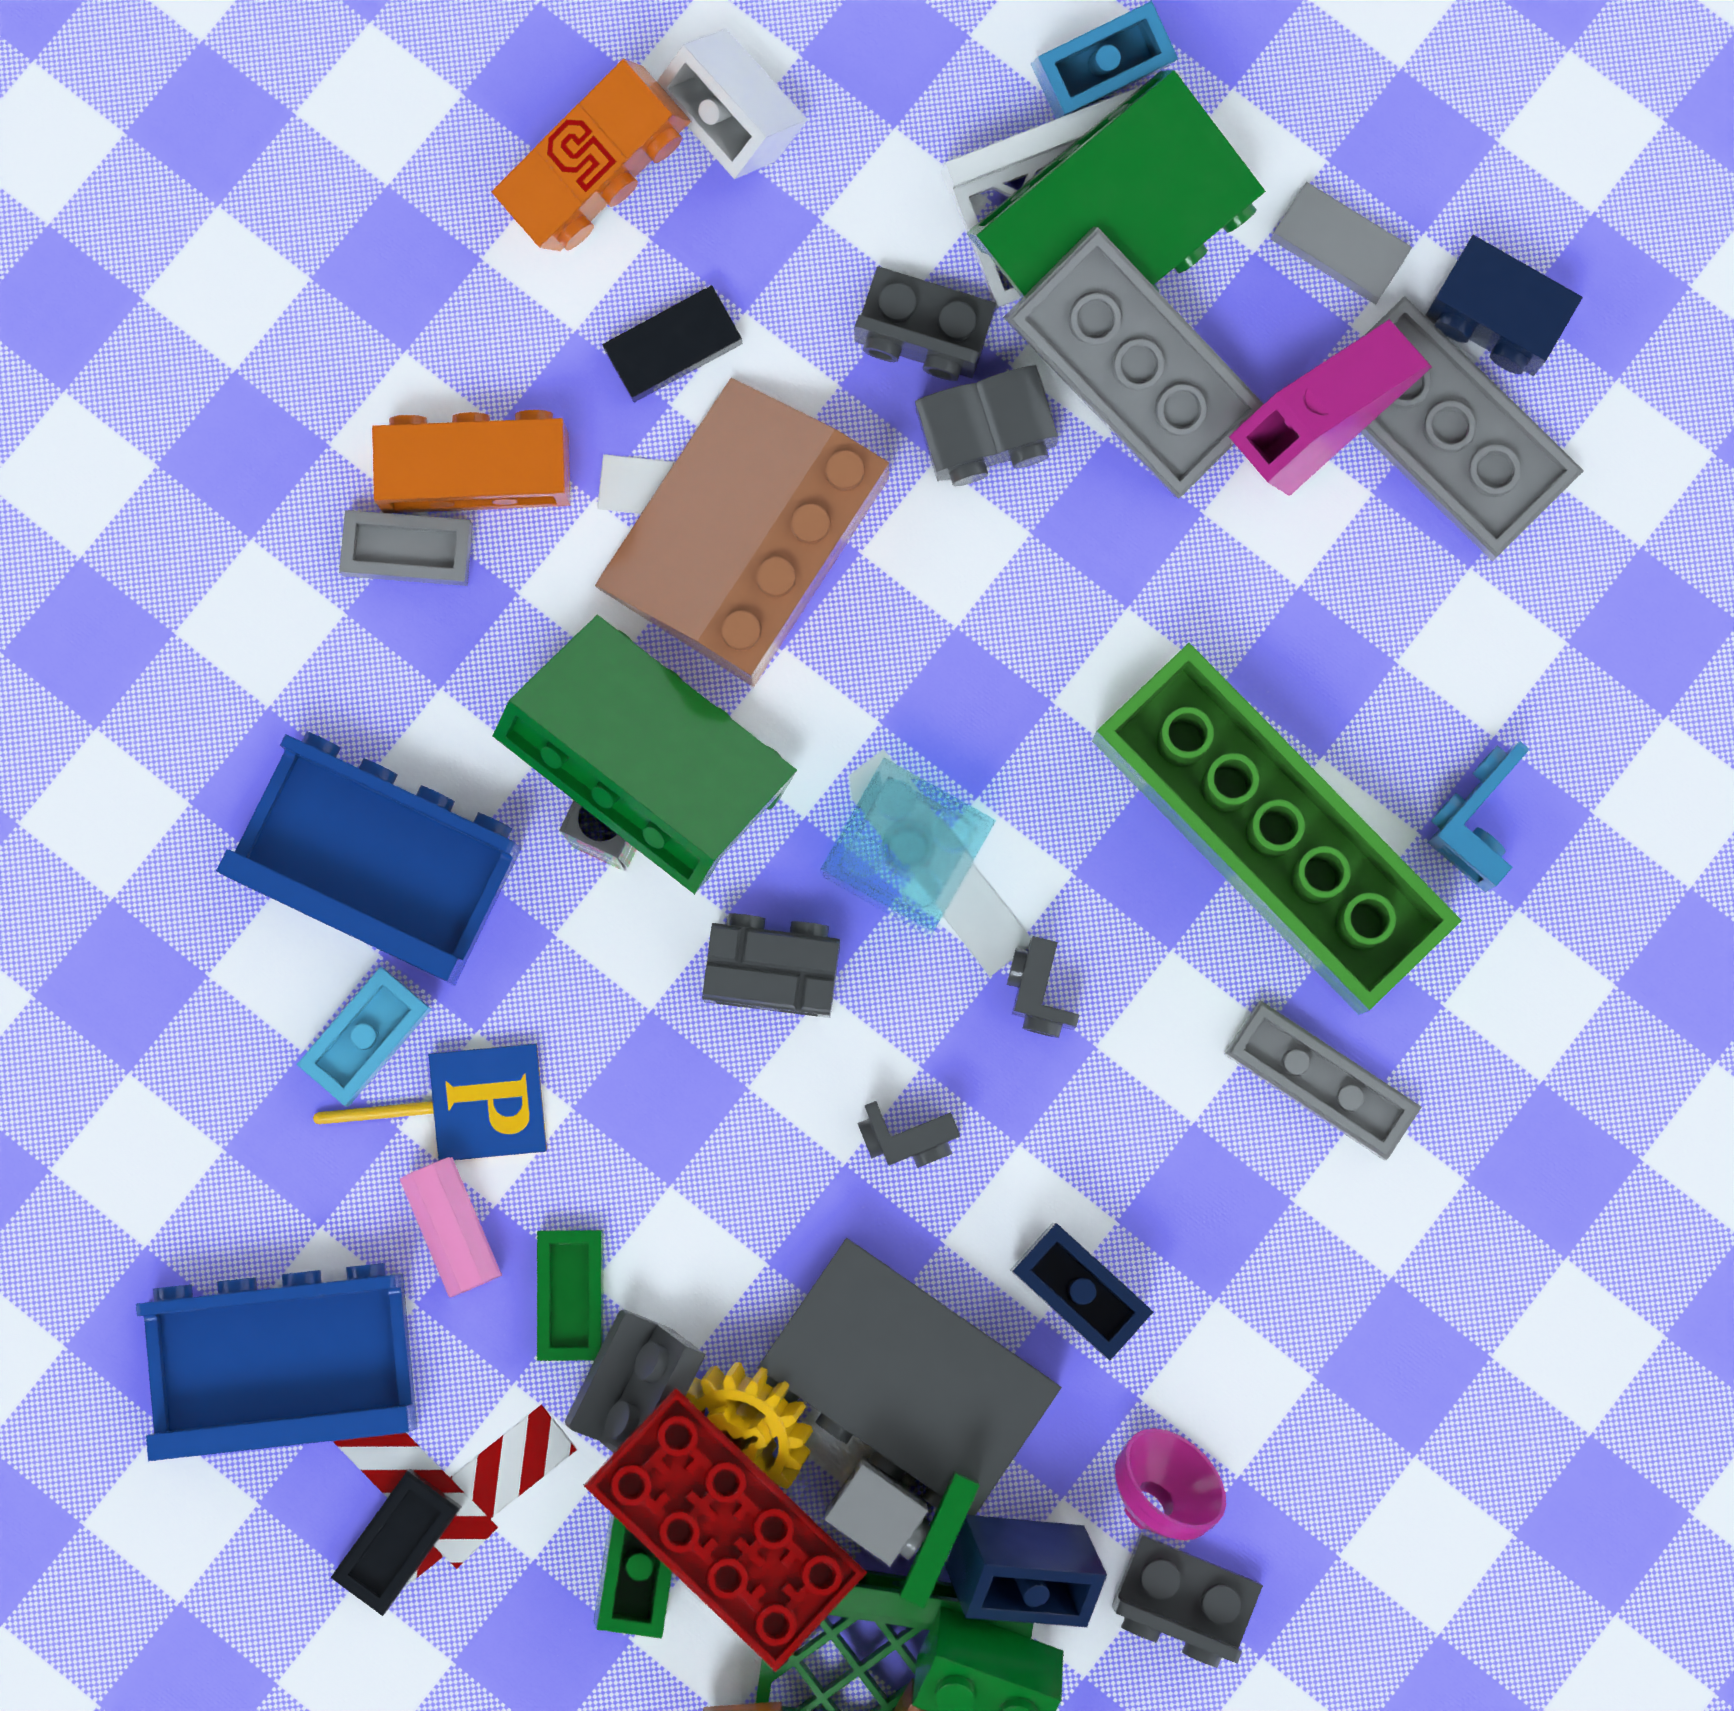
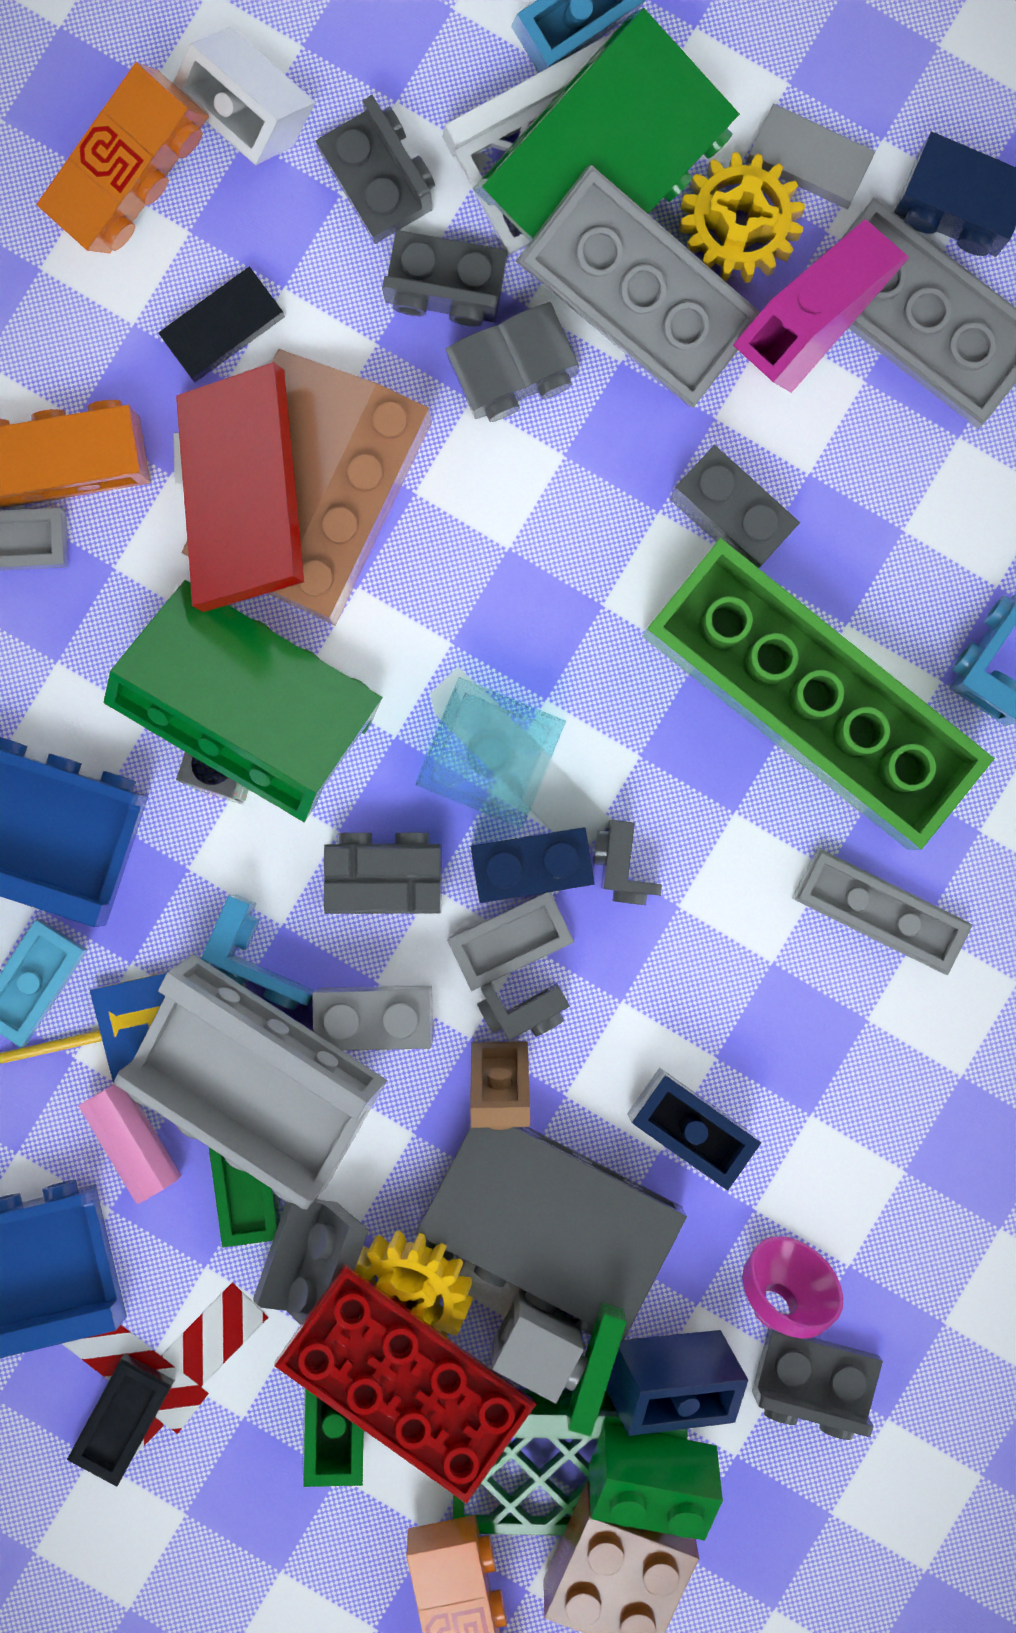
camera: 10 degrees left, 5 degrees up
none -> light grey panel [114,954,388,1209]
none -> red tile [176,362,304,612]
none -> dark azure bracket [201,894,315,1010]
none -> light grey brick [313,985,433,1051]
none -> dark grey bracket [315,95,436,244]
none -> light grey tile [447,892,575,992]
none -> dark blue brick [470,827,595,904]
none -> medium nougat plate [470,1041,531,1130]
none -> dark grey brick [669,444,801,568]
none -> yellow gear [679,152,805,283]

